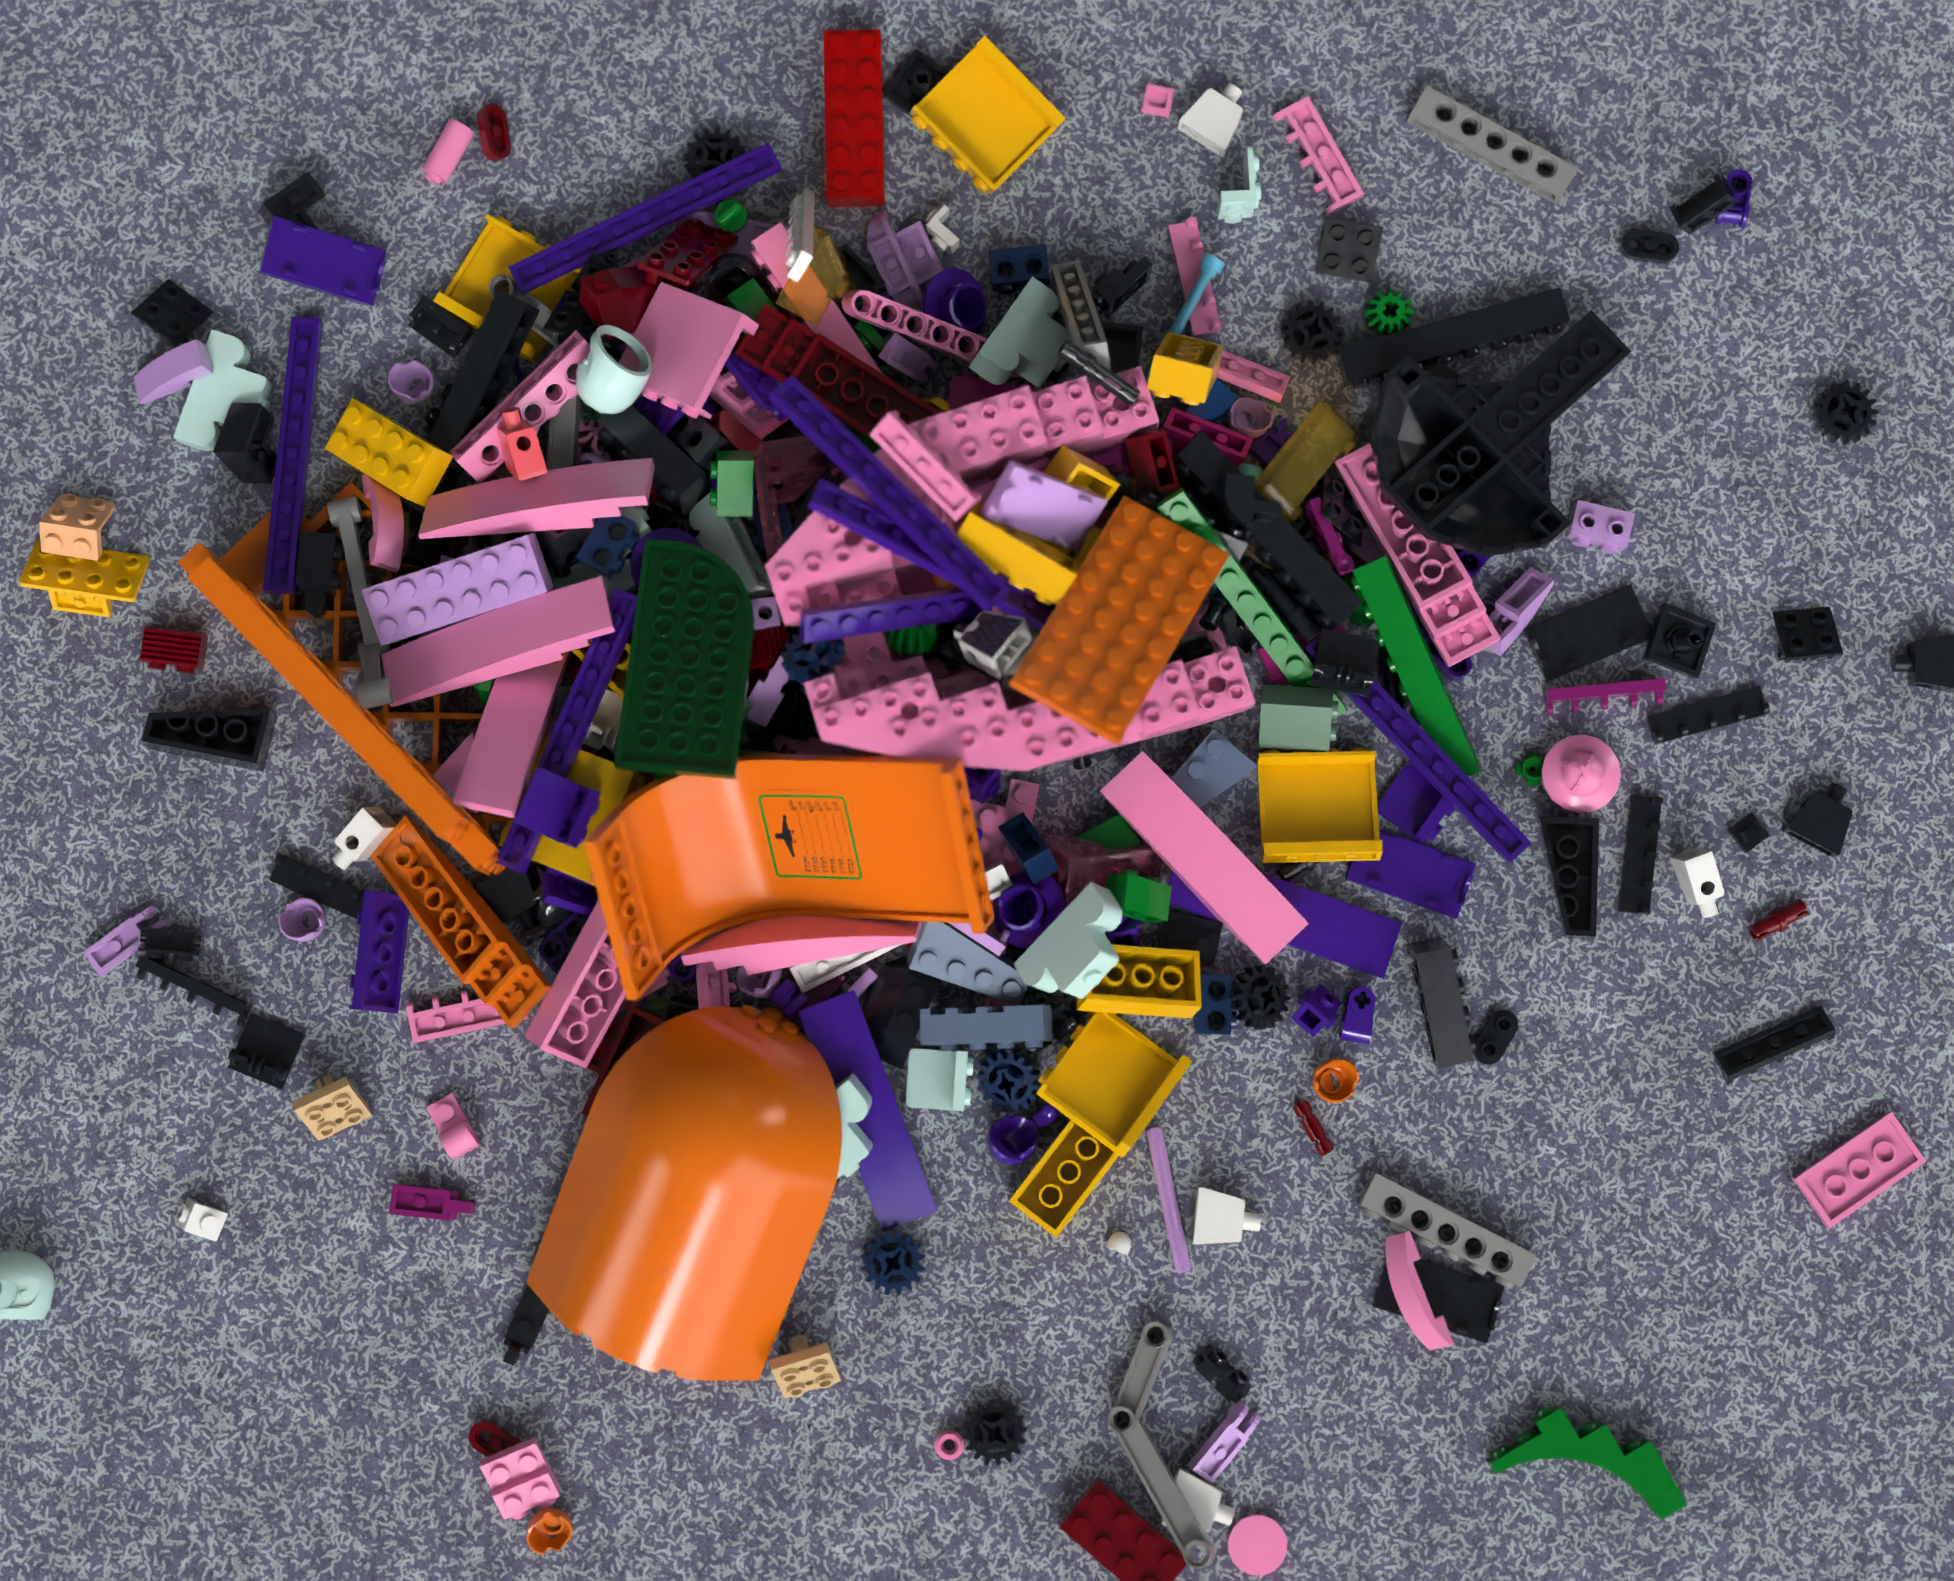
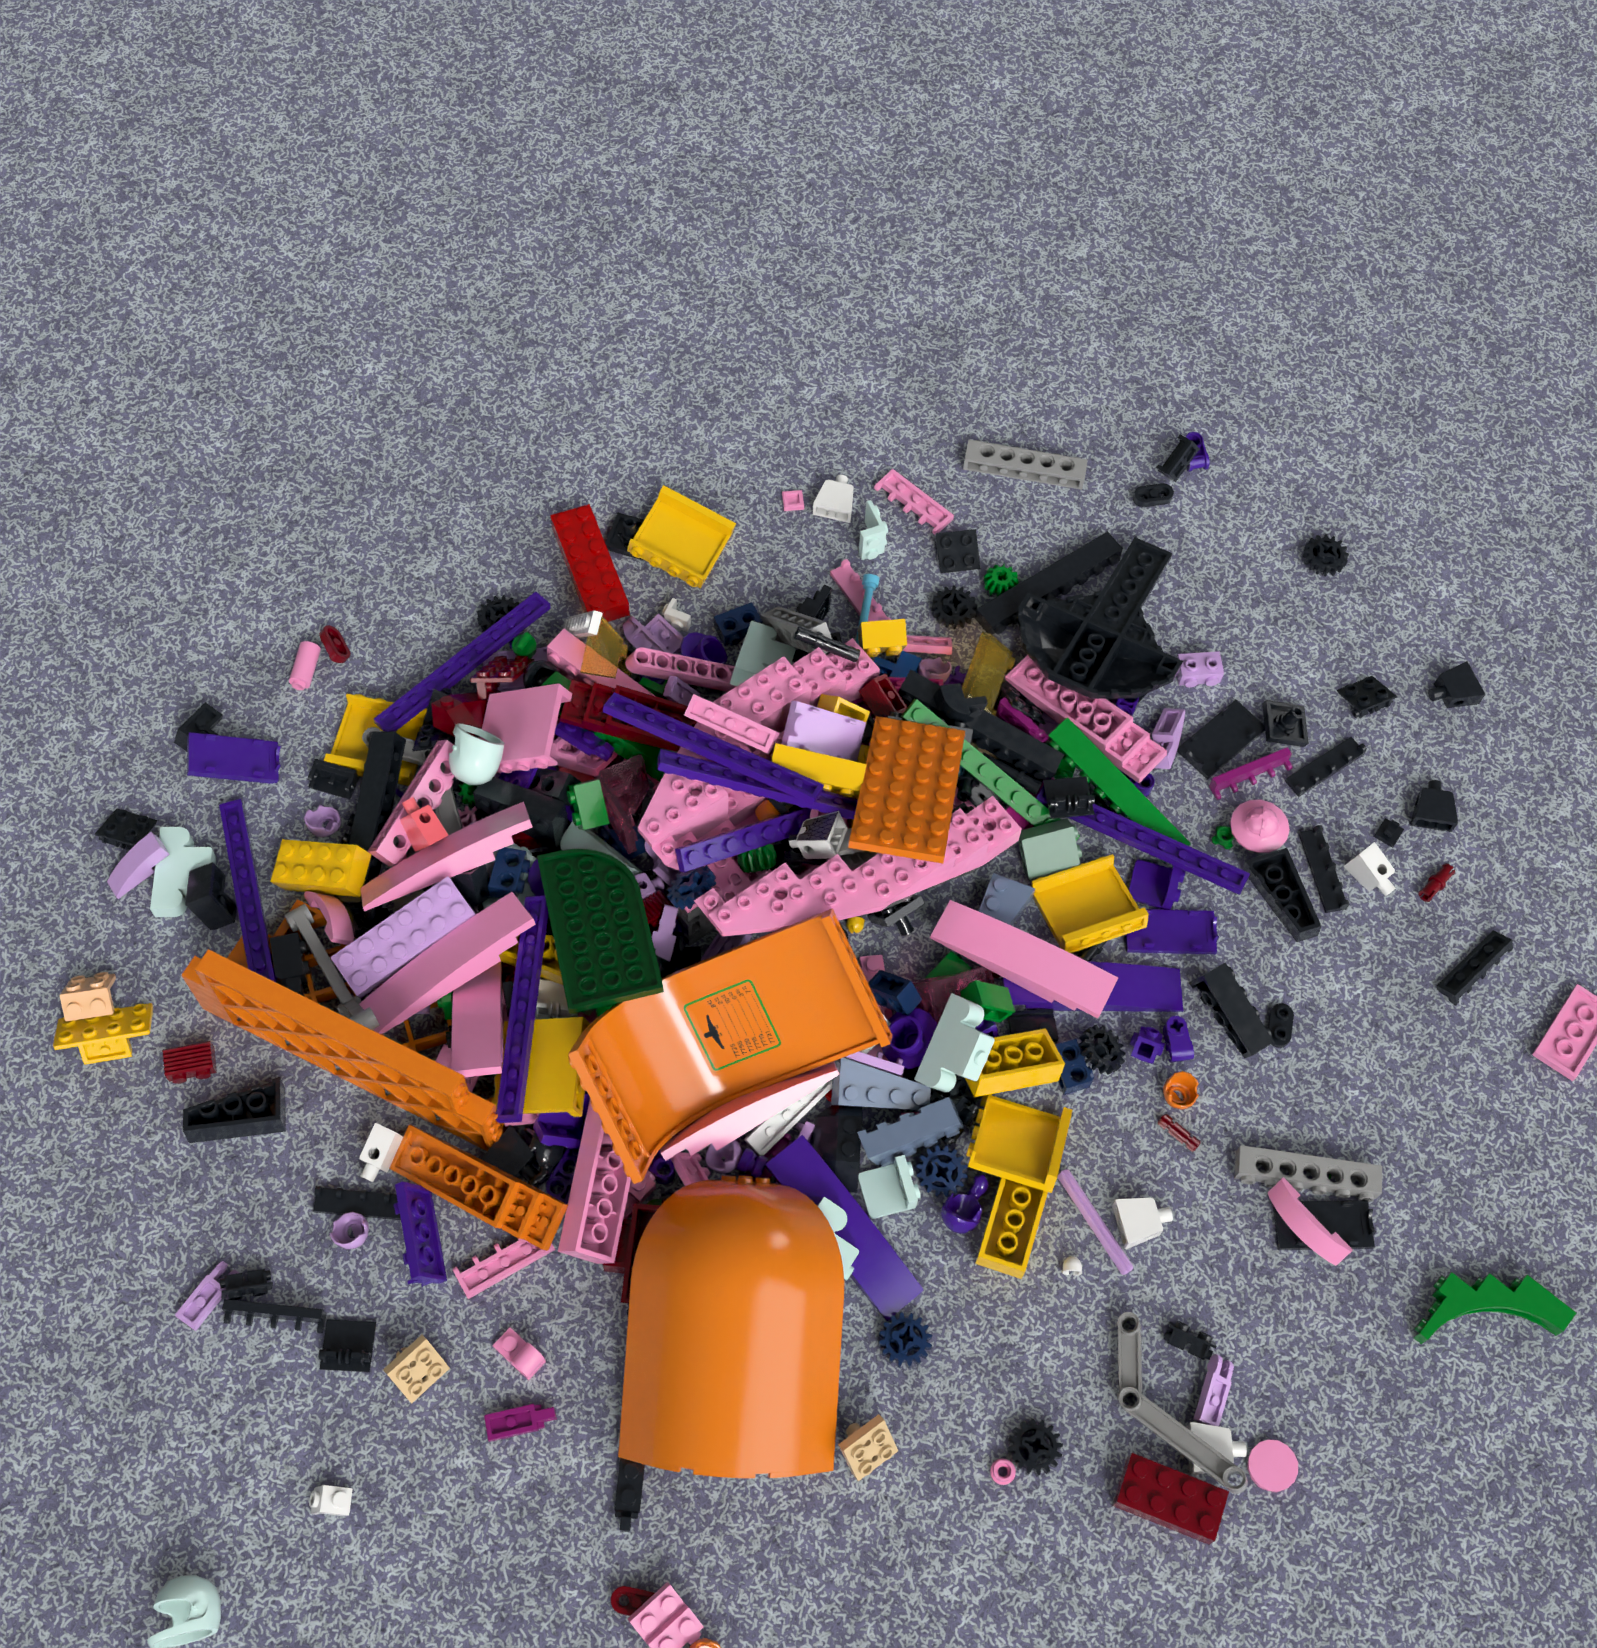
camera: 25 degrees left, 20 degrees down
dark purple bracket [514,768,601,849] -> none

